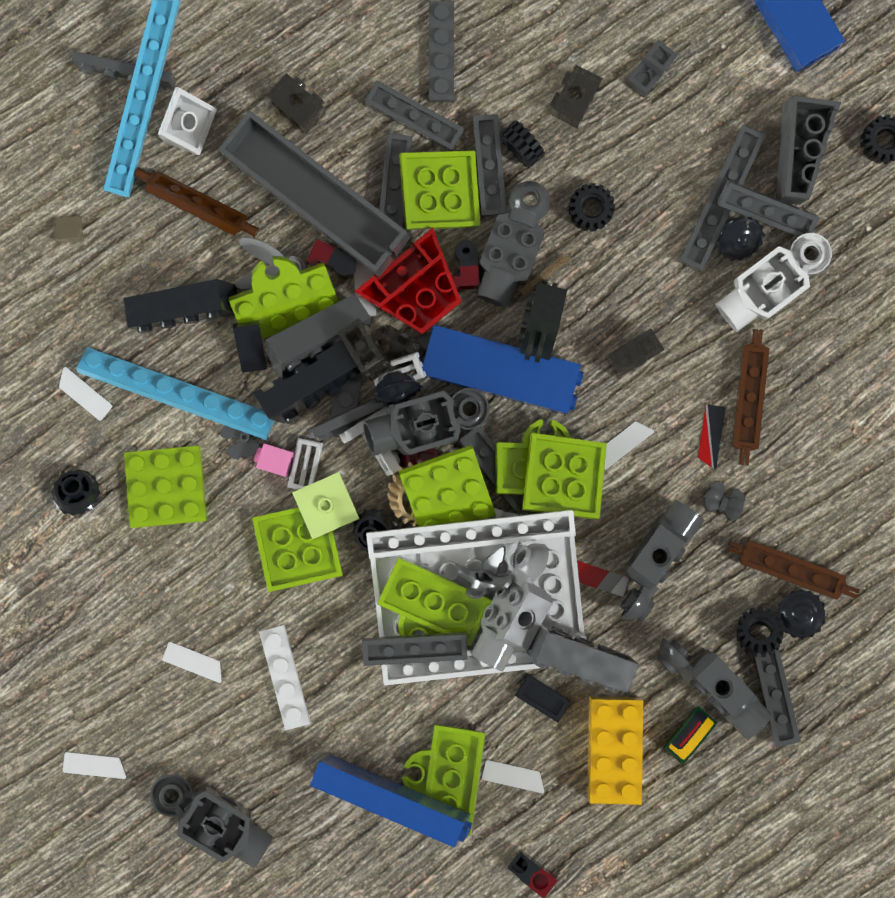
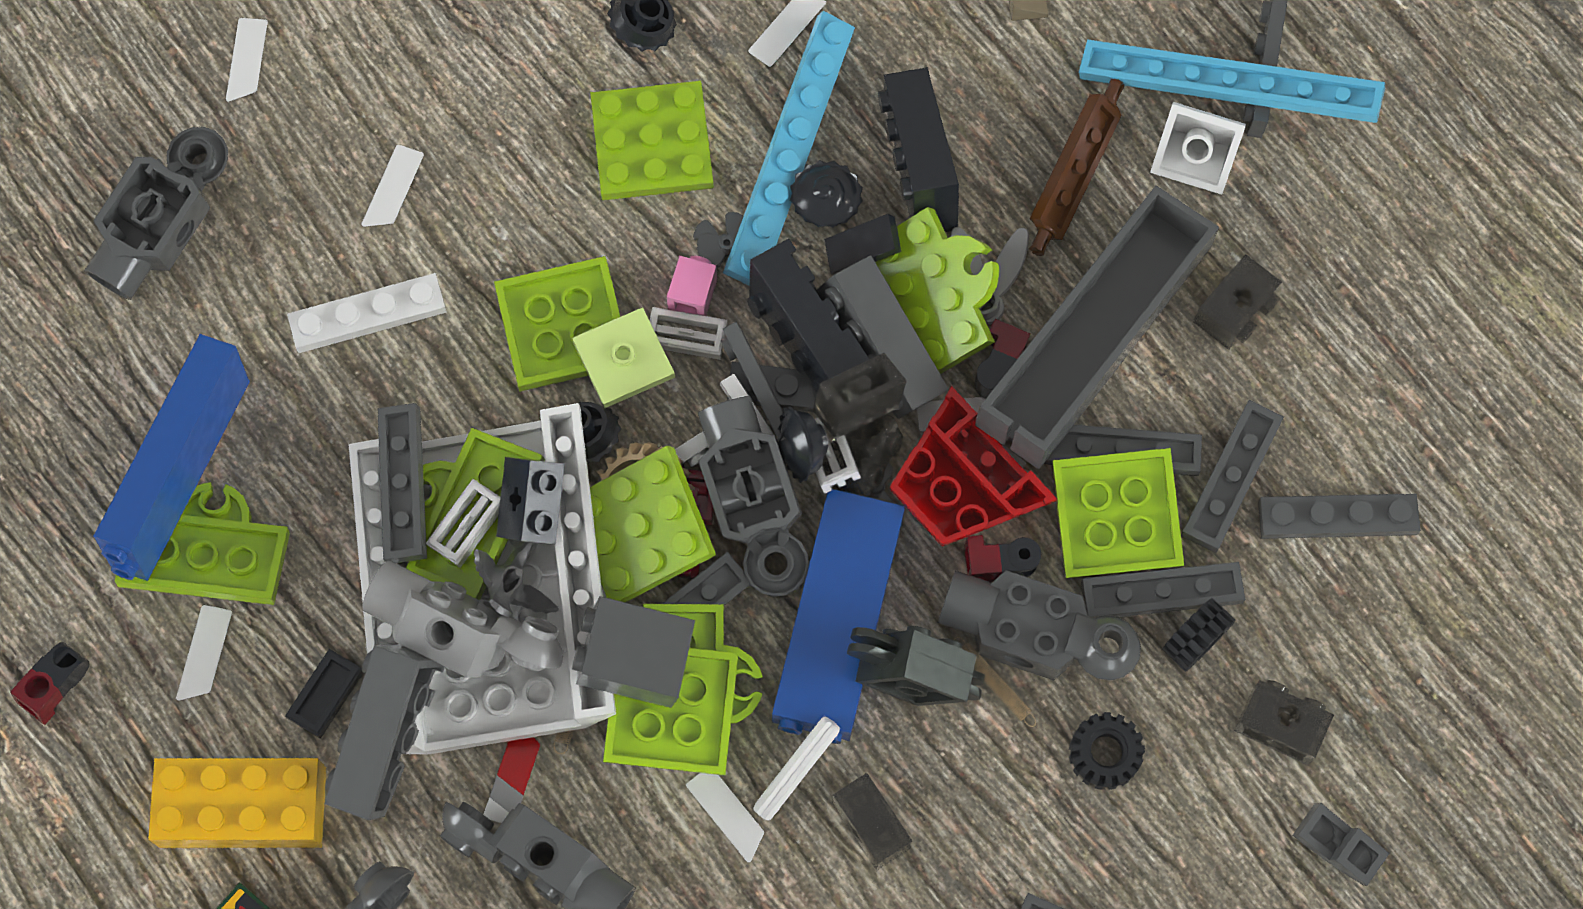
camera: 85 degrees right, 15 degrees down
none -> white tile [426,479,501,568]
none -> black brick [496,457,565,544]
none -> dark grey brick [572,596,695,708]
none -> white axle [753,717,840,821]
none -> black piece [790,160,863,228]

